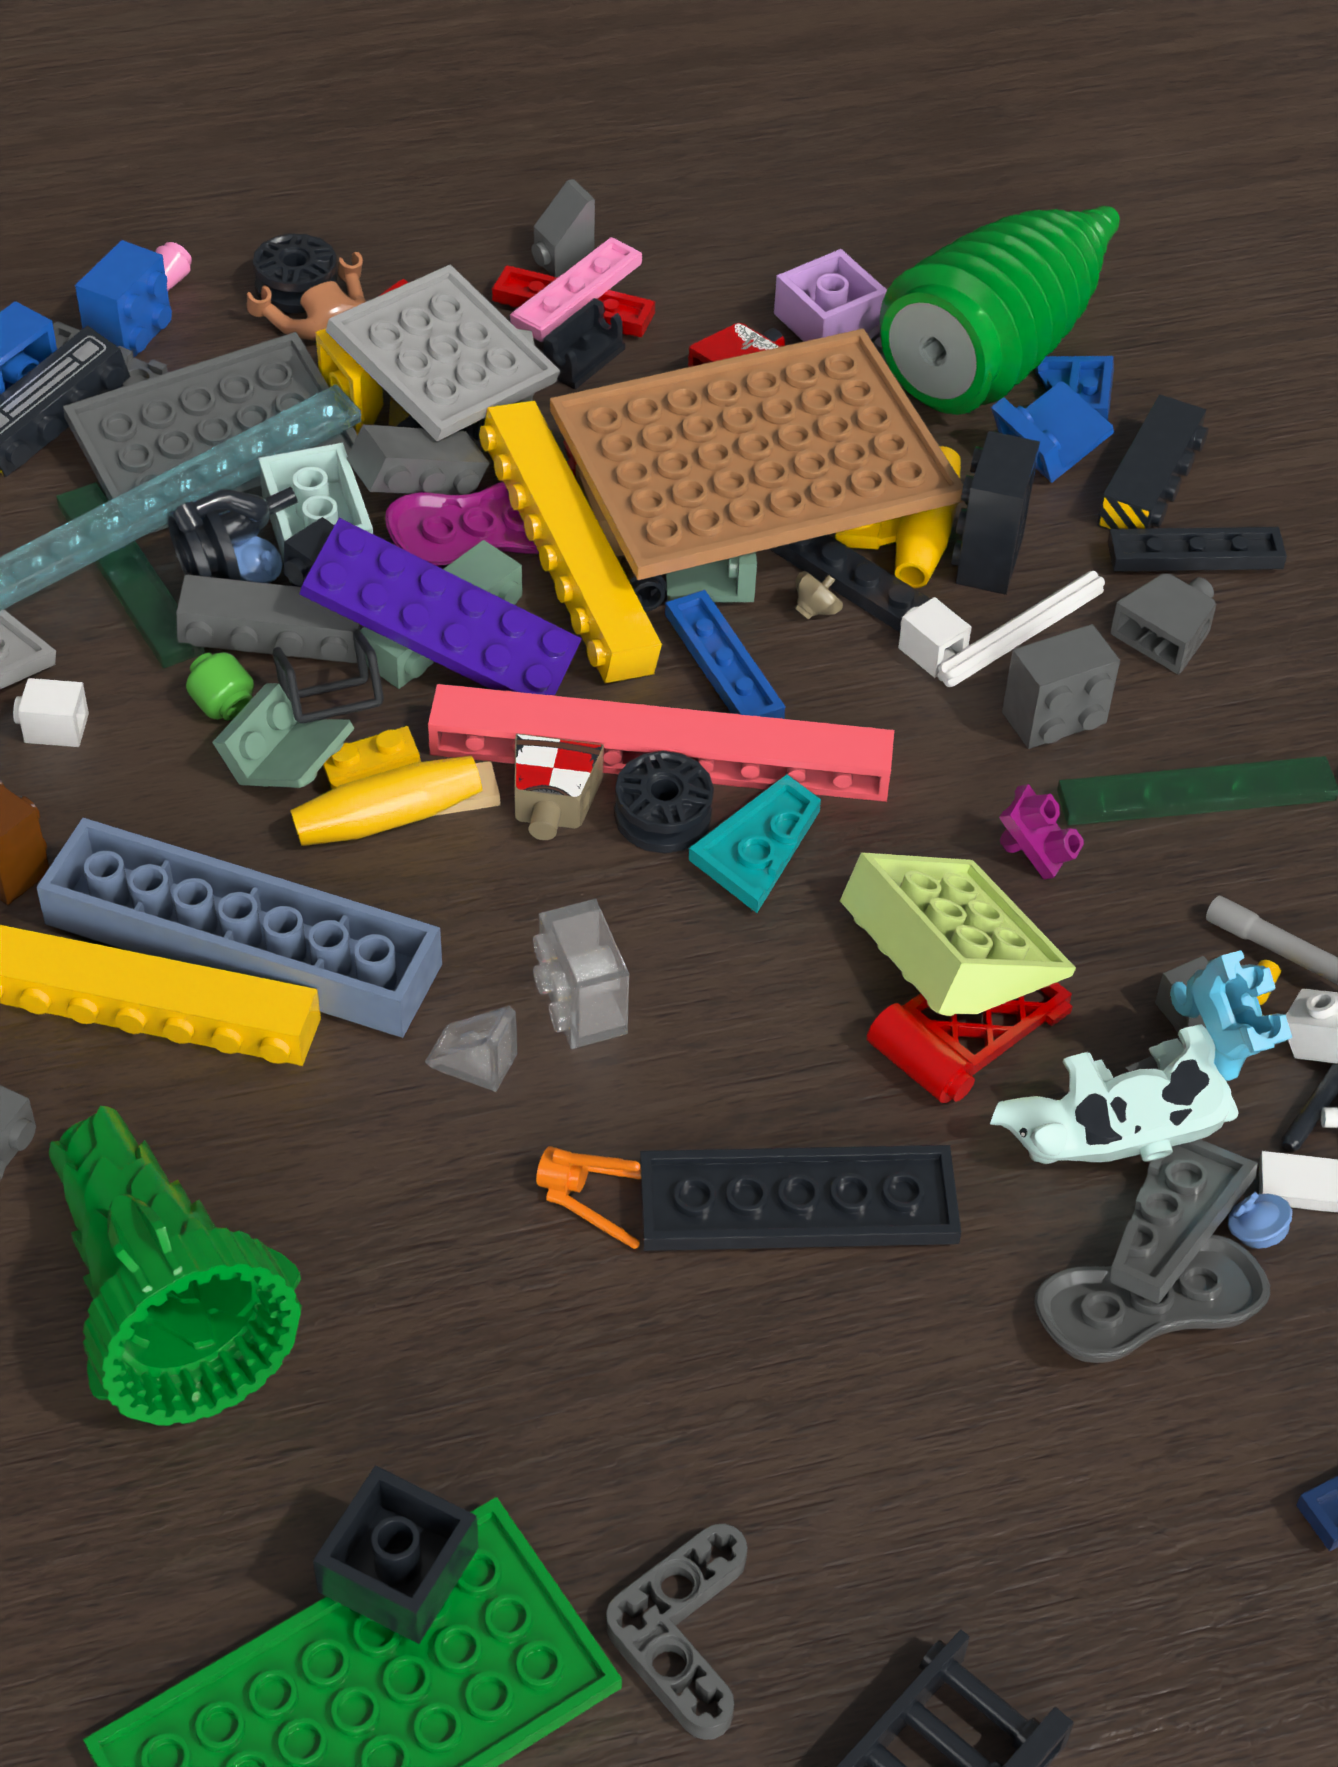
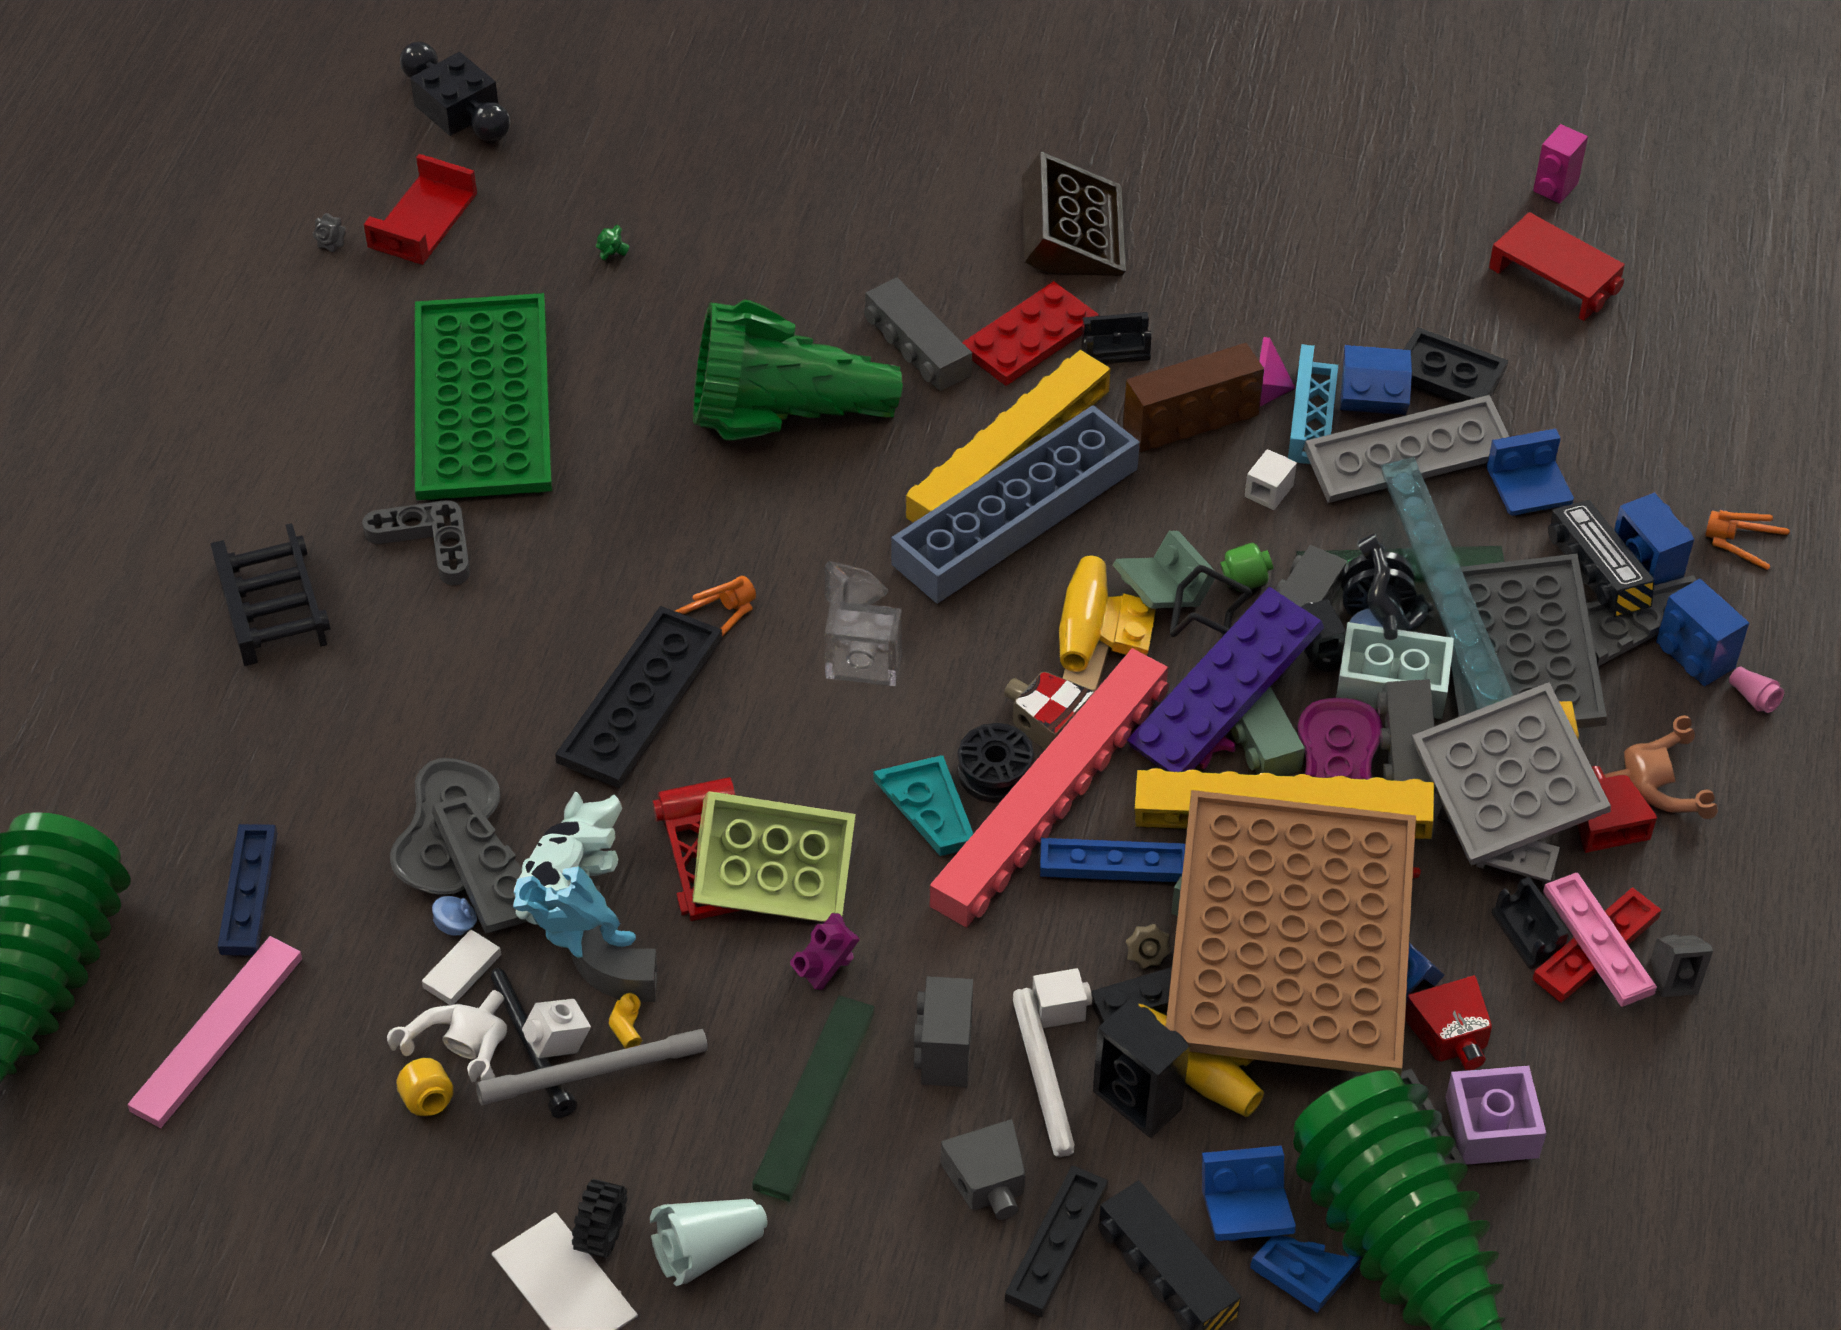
camera: 120 degrees right, 0 degrees up
black wheel [253,234,338,313] -> none
black brick [313,1465,479,1644] -> none

